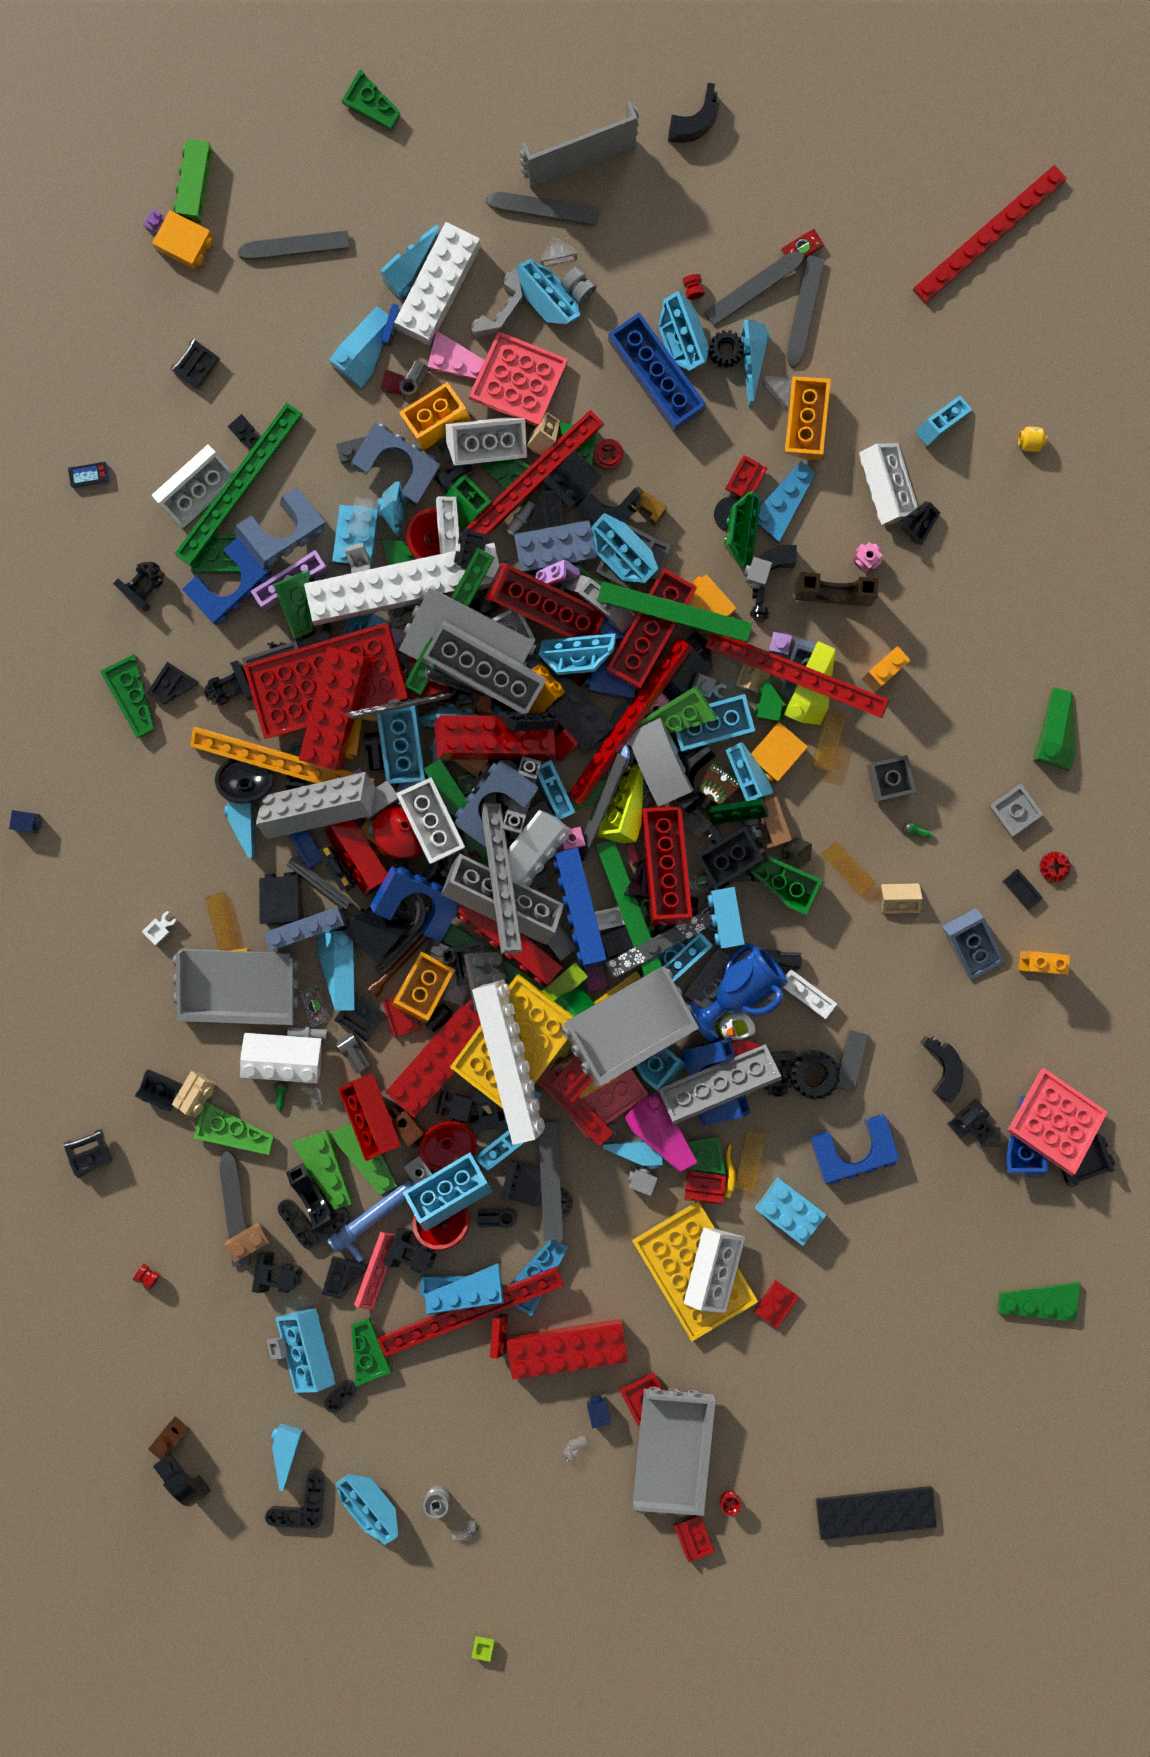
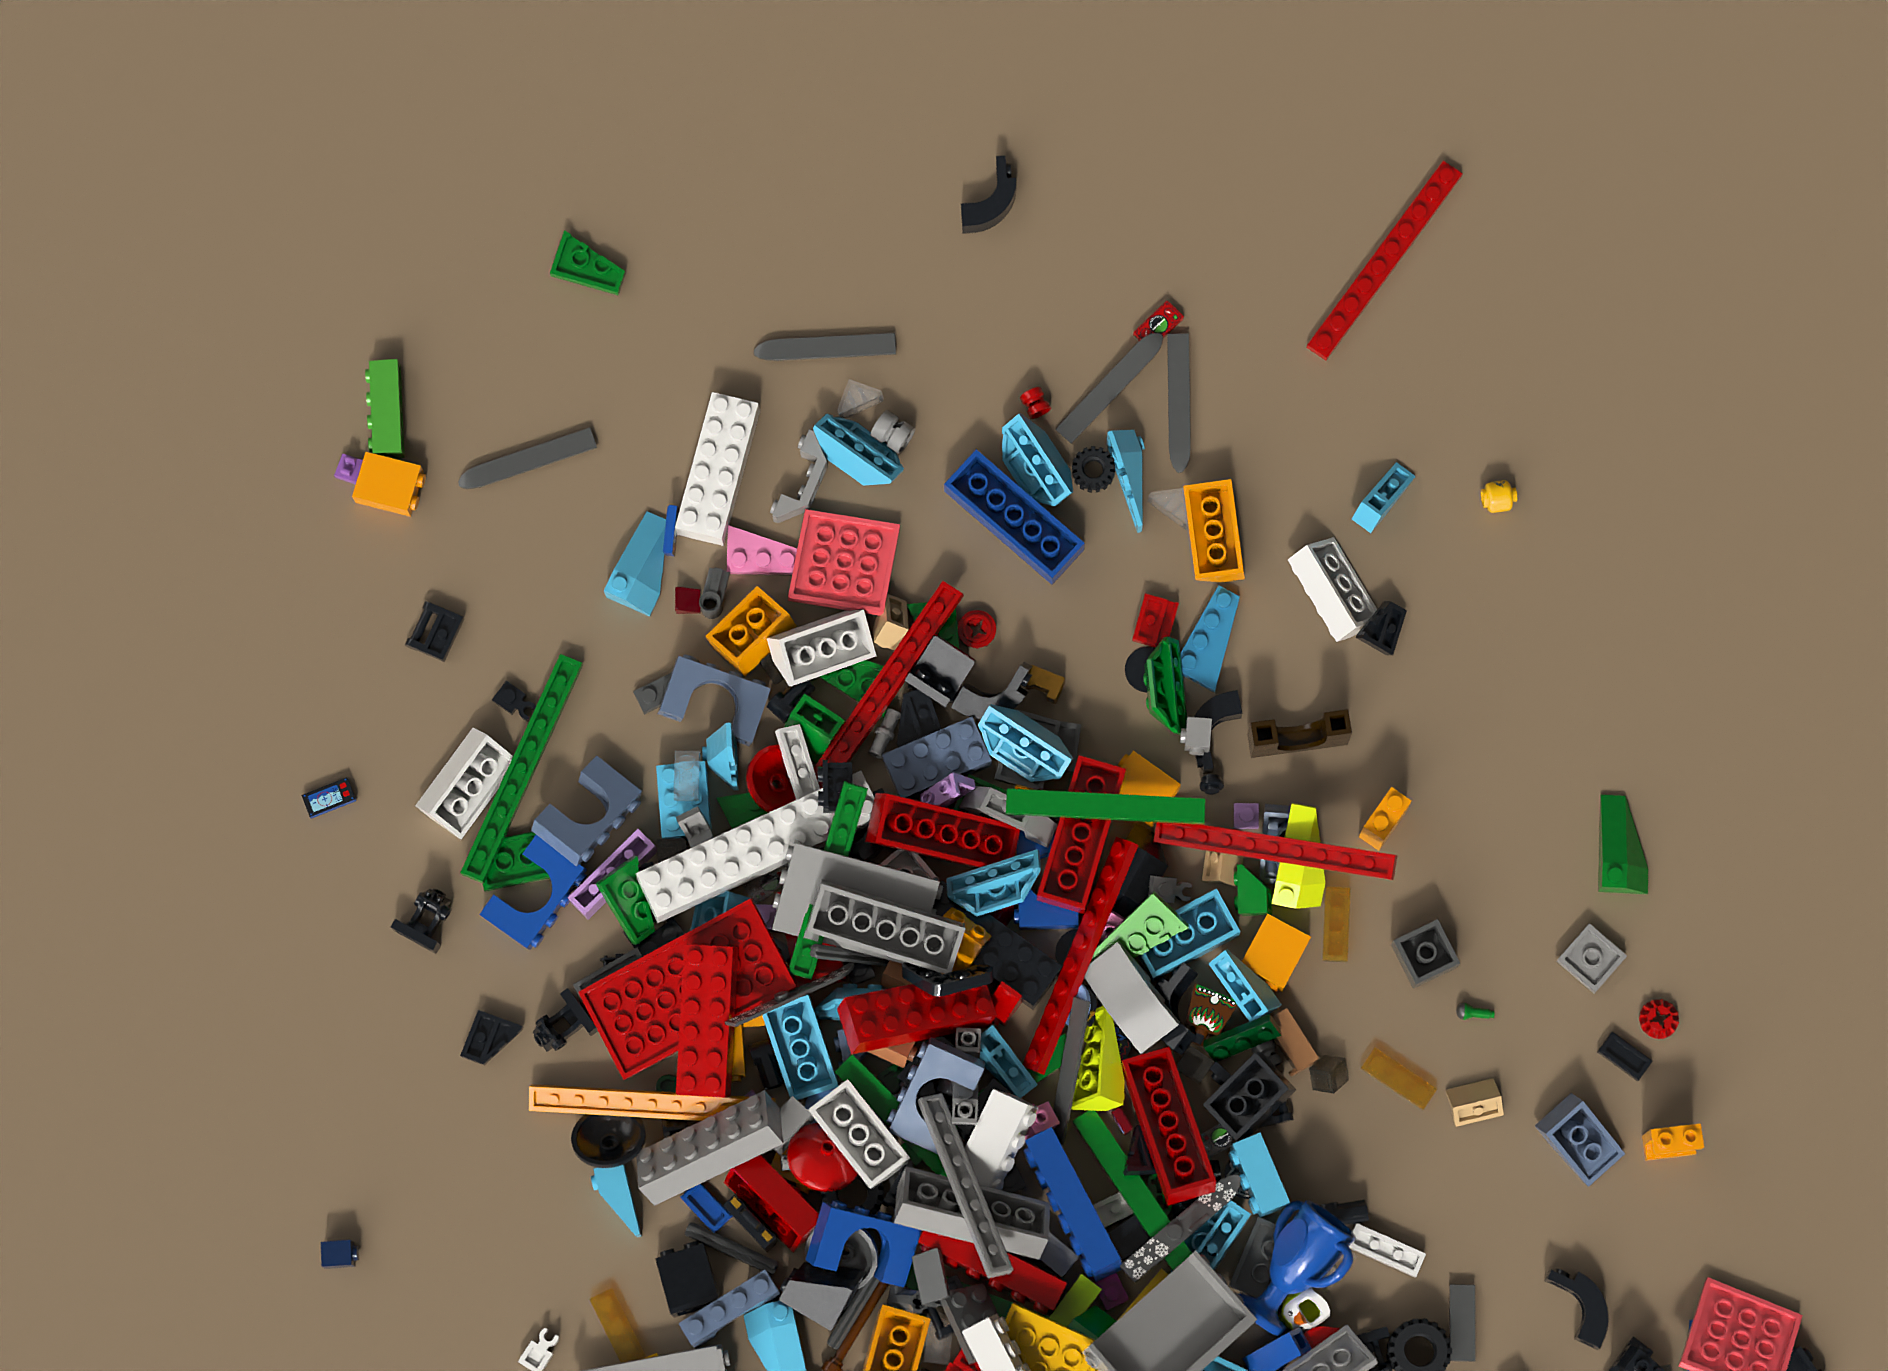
camera: 15 degrees left, 10 degrees down
green wing [100,654,154,739] -> none
medium azure wedge [380,225,440,300] -> none
light grey panel [520,101,639,189] -> none
green wedge [751,856,824,915] -> none
bright pink brick [853,542,883,573] -> none
none -> dark grey panel [912,1248,950,1308]

